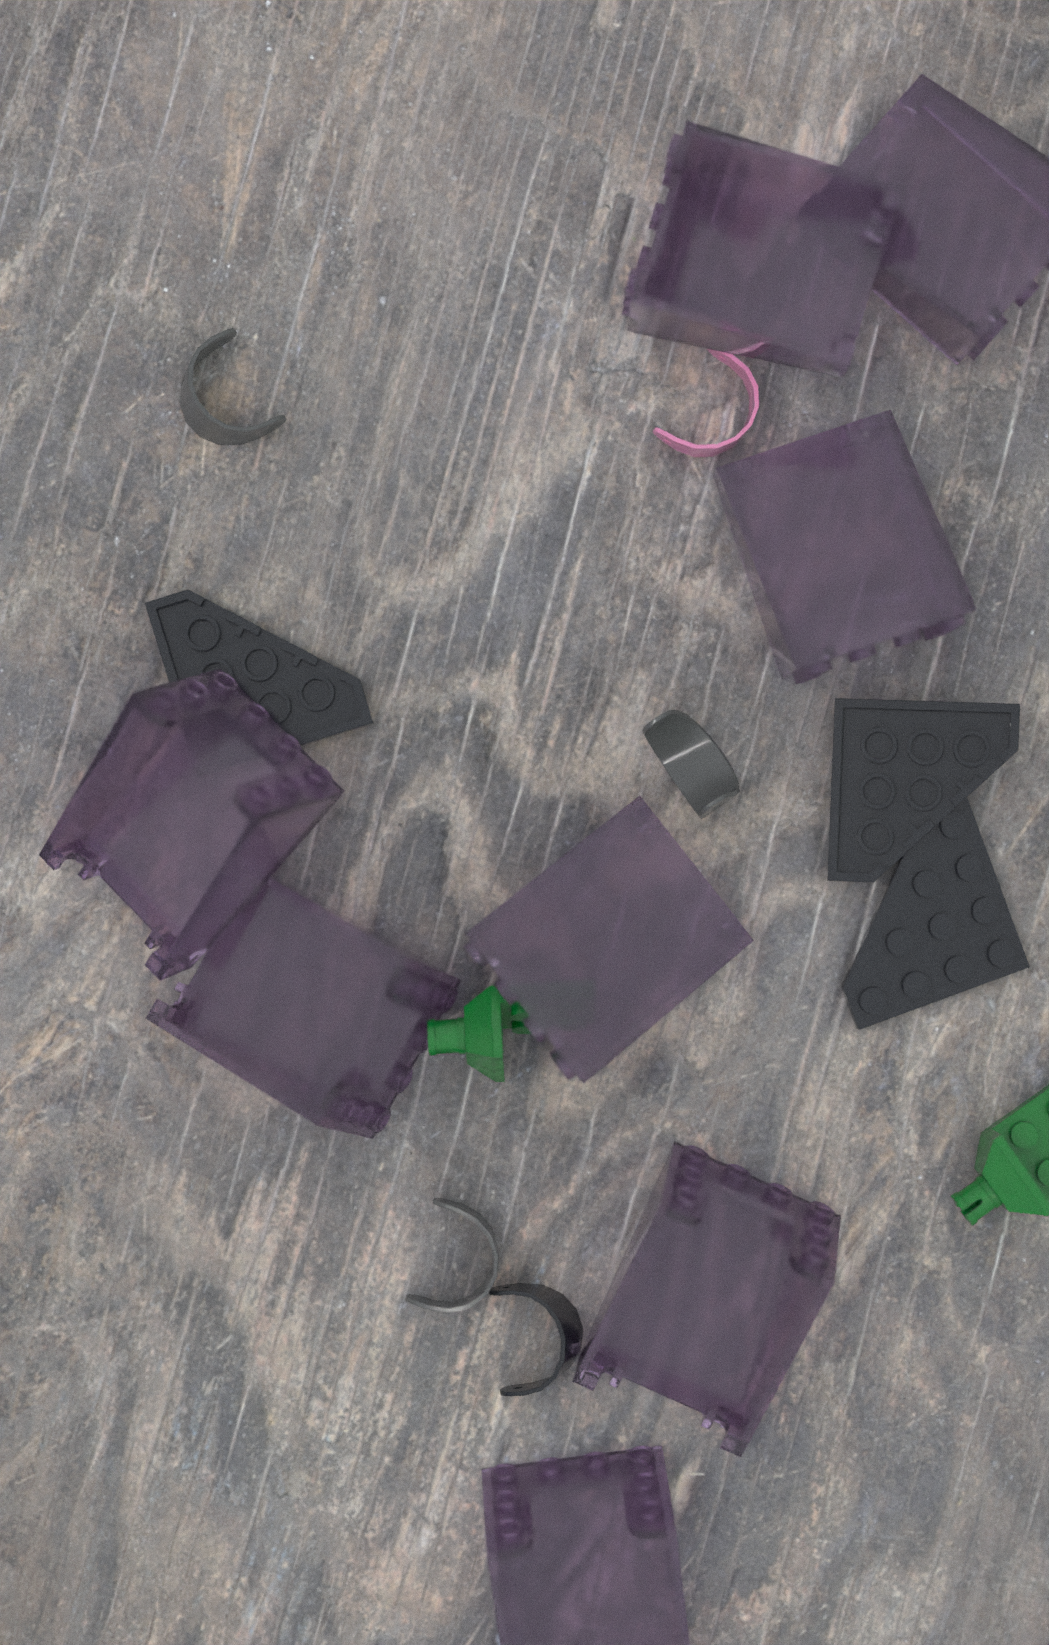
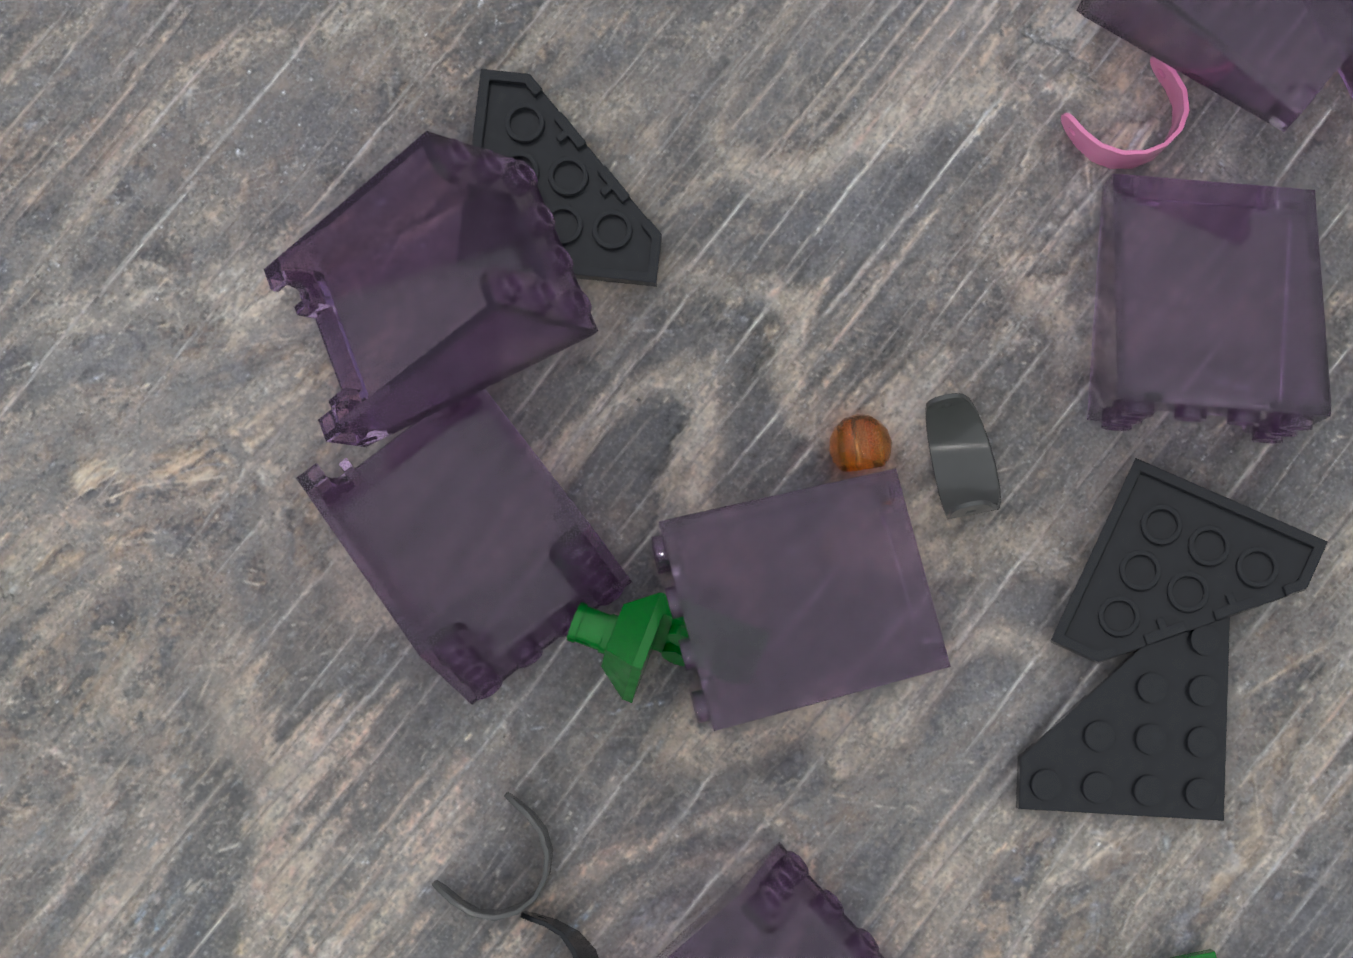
camera: 30 degrees right, 5 degrees down
none -> clear orange piece [829,414,892,472]

